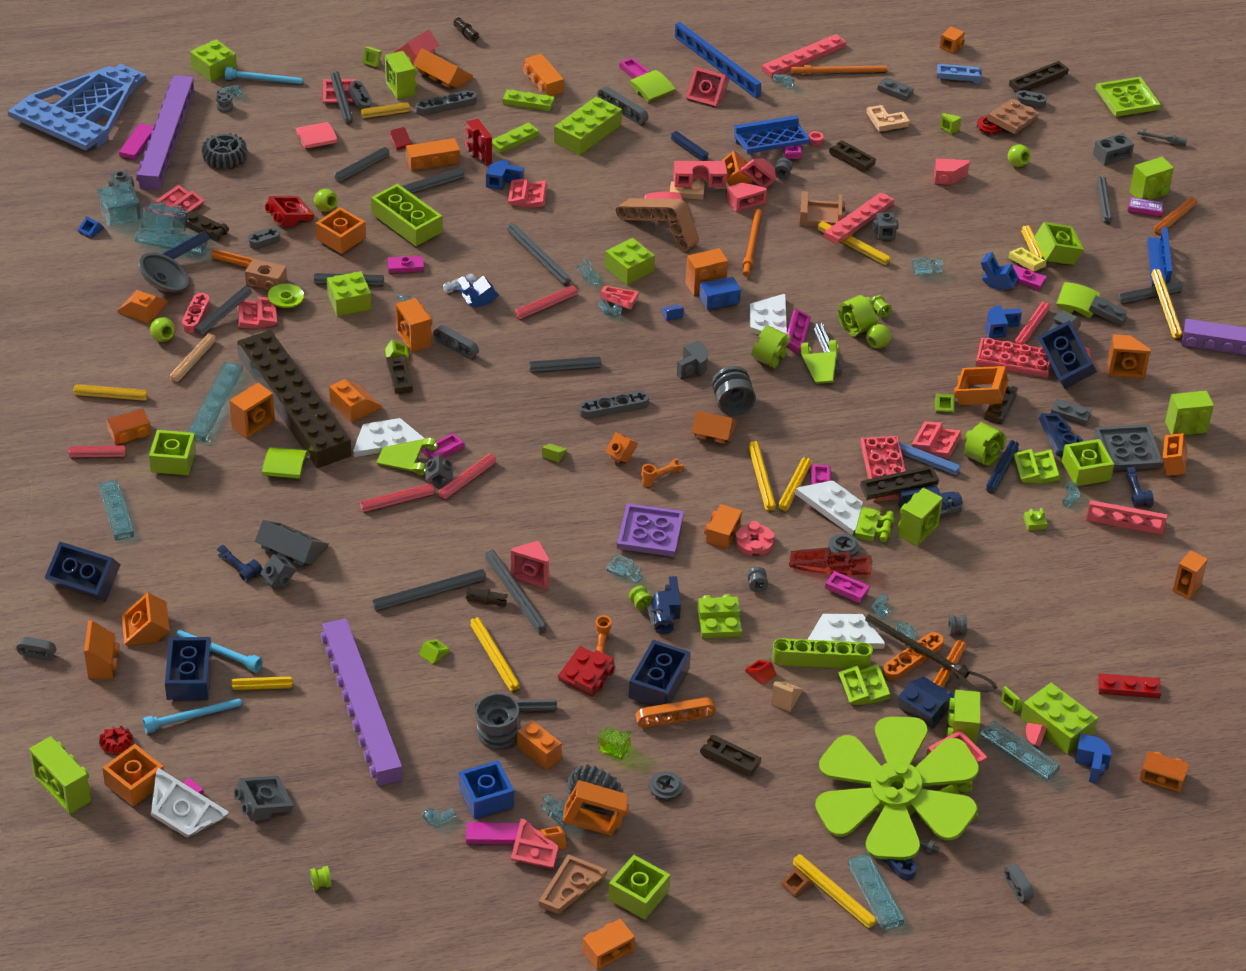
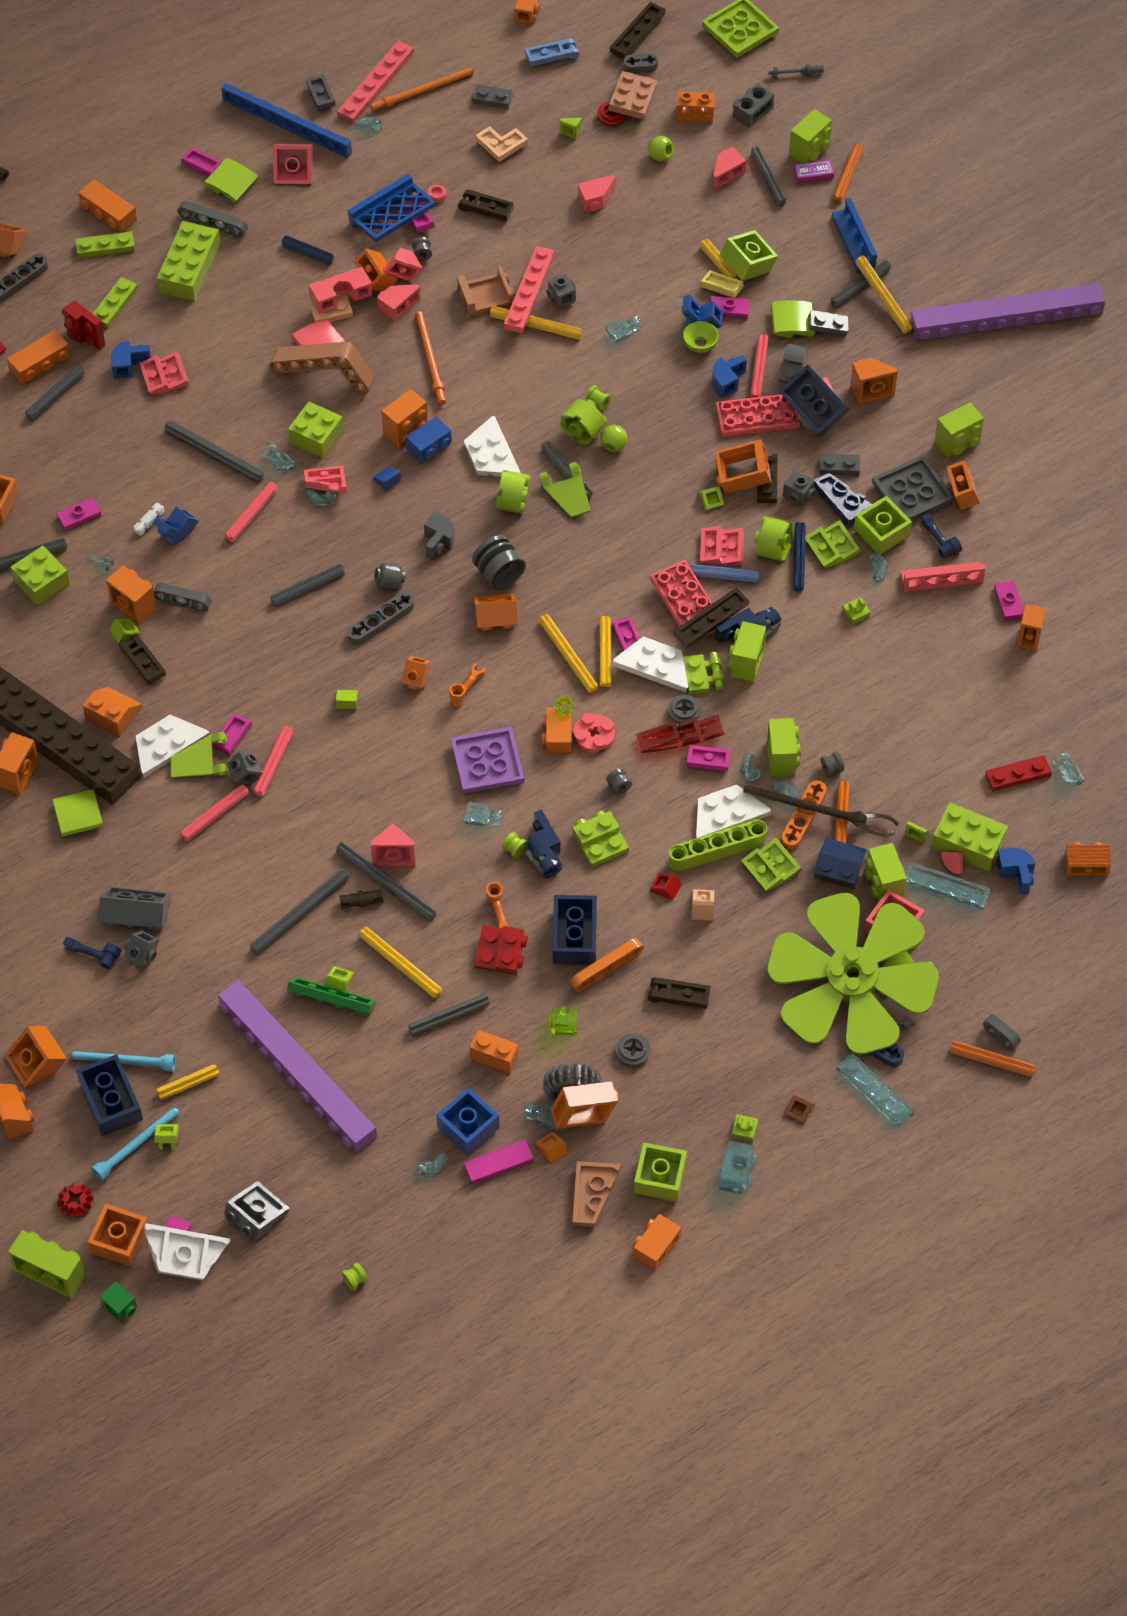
camera: 20 degrees left, 15 degrees up
lime brick [371,183,443,246] -> none
dark grey wheel [475,693,521,749] -> none
coral wing [511,818,559,869] -> none
dark pink tile [786,309,811,355] -> none
yellow axle [793,854,877,928] -> none
none -> green brick [99,1281,137,1322]
none -> lime tile [154,1124,179,1150]
none -> green plate [287,977,376,1015]
none -> dark grey plate [306,75,336,110]
none -> dark grey head [374,563,405,590]
none -> clear neon green bush [555,695,574,716]
none -> orange brick [676,91,715,122]
none -> lime piece [683,321,719,353]
none -> coral slope [713,147,746,190]
none -> clear light blue brick [719,1141,757,1194]
none -> lime tile [731,1114,758,1142]
none -> lime brick [767,718,801,777]
none -> dark grey brick [783,470,815,506]
none -> orange axle [950,1041,1035,1077]
none -> dark pink plate [994,581,1024,621]
none -> clear light blue plate [1052,750,1085,785]

